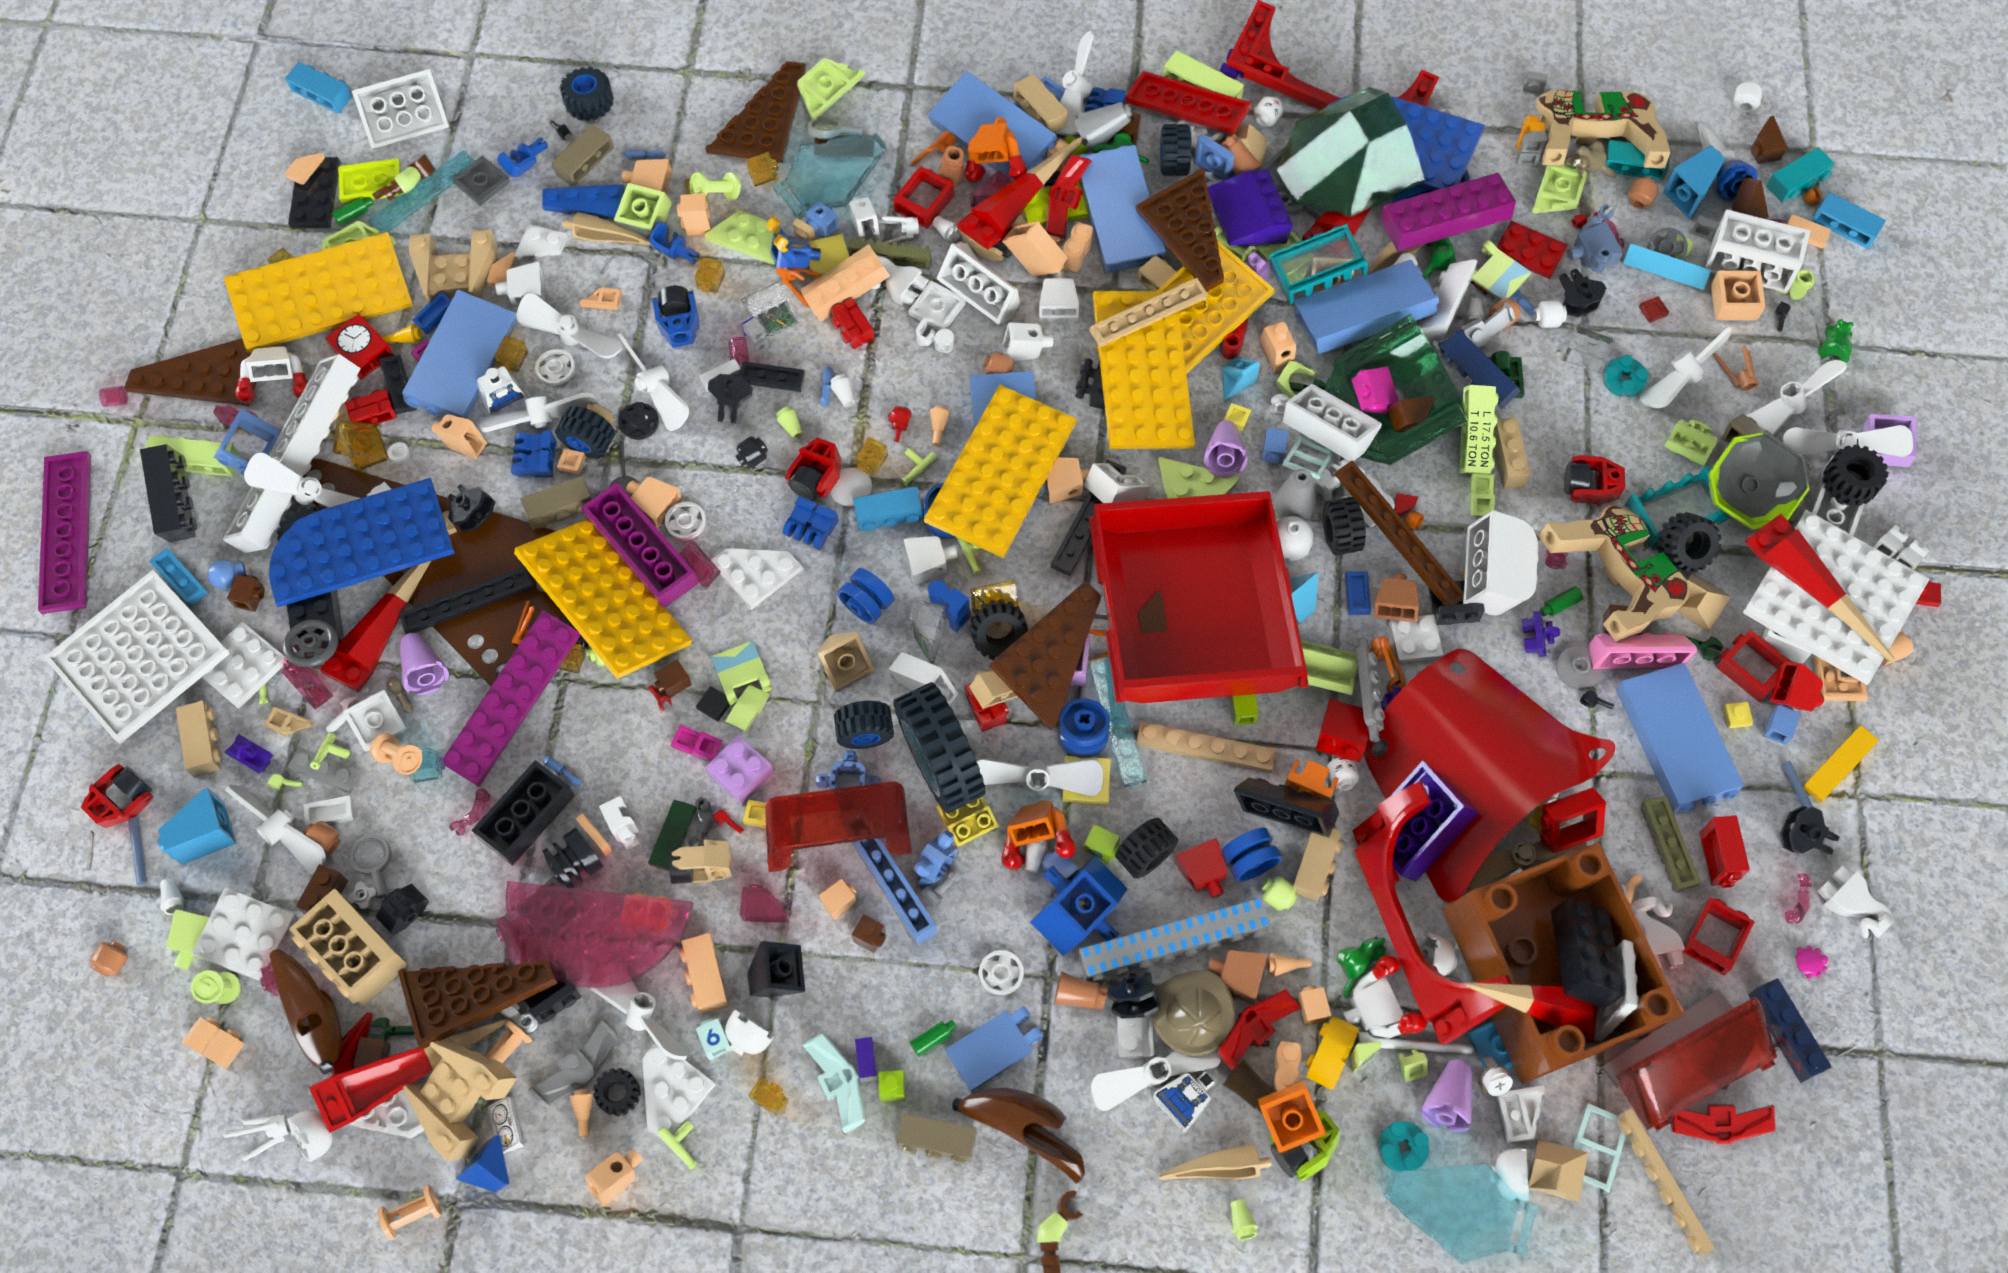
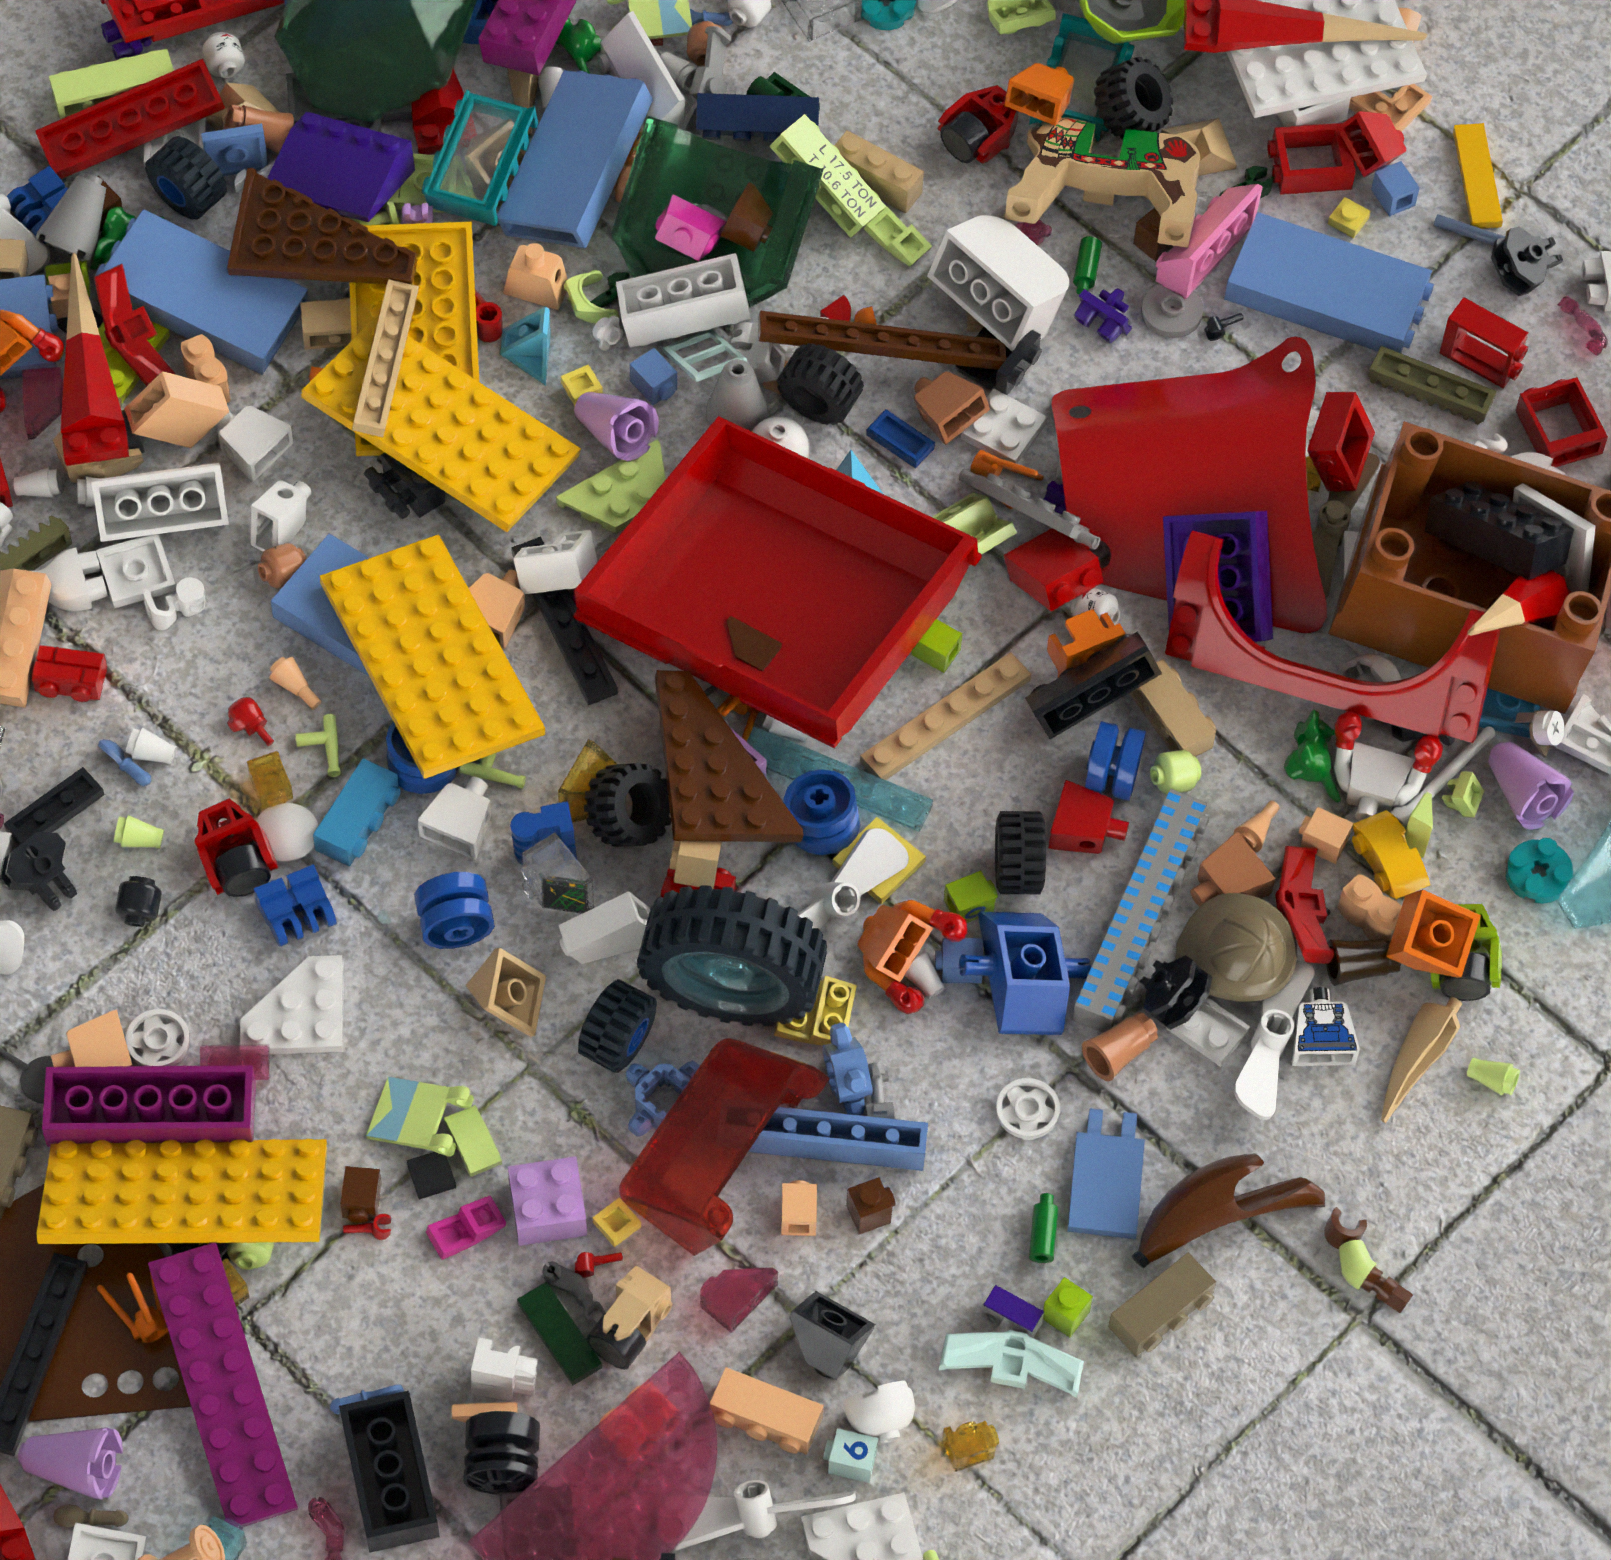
camera: 55 degrees left, 5 degrees down
orange hinge [1386,677,1405,693] -> none
none -> orange torso [1004,63,1074,126]

